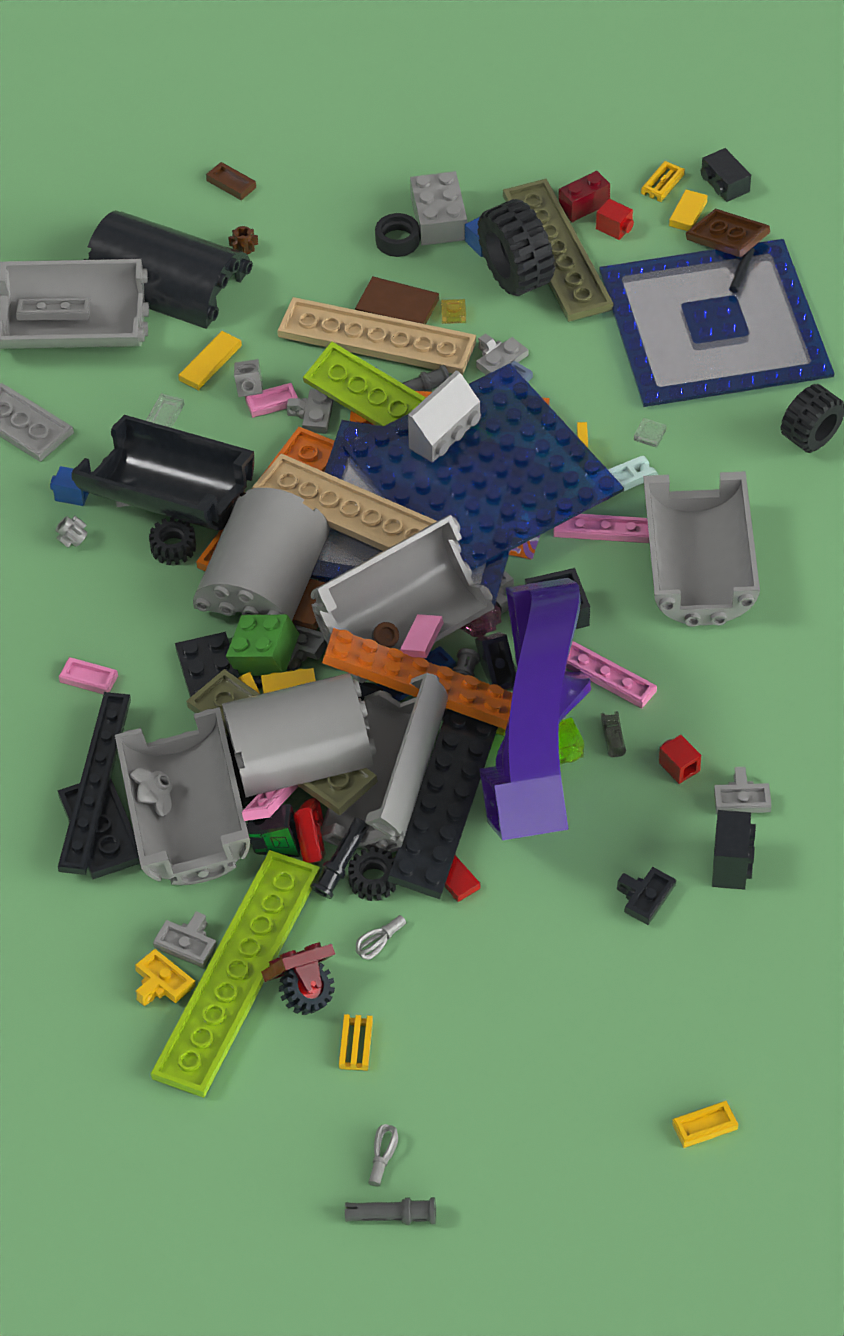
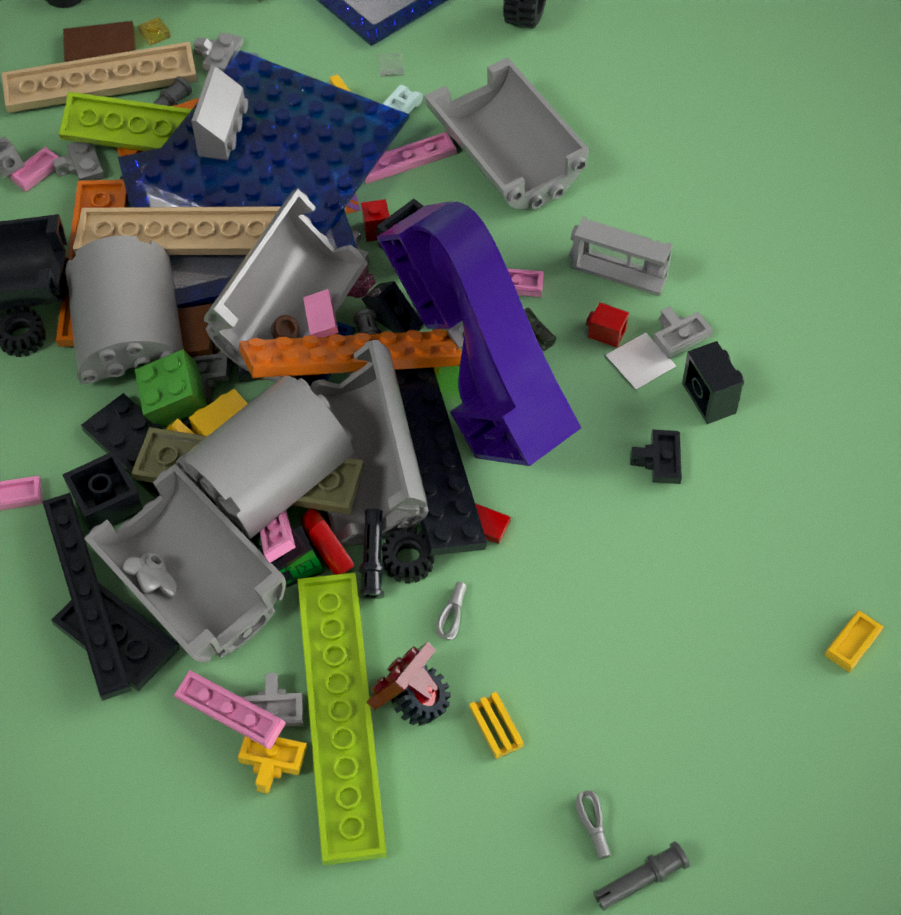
camera: 30 degrees left, 5 degrees up
none -> black brick [62,450,143,531]
none -> bright pink tile [174,670,286,750]
none -> red brick [361,199,390,242]
none -> light grey door [569,216,673,296]
none -> white sticker [606,333,676,389]

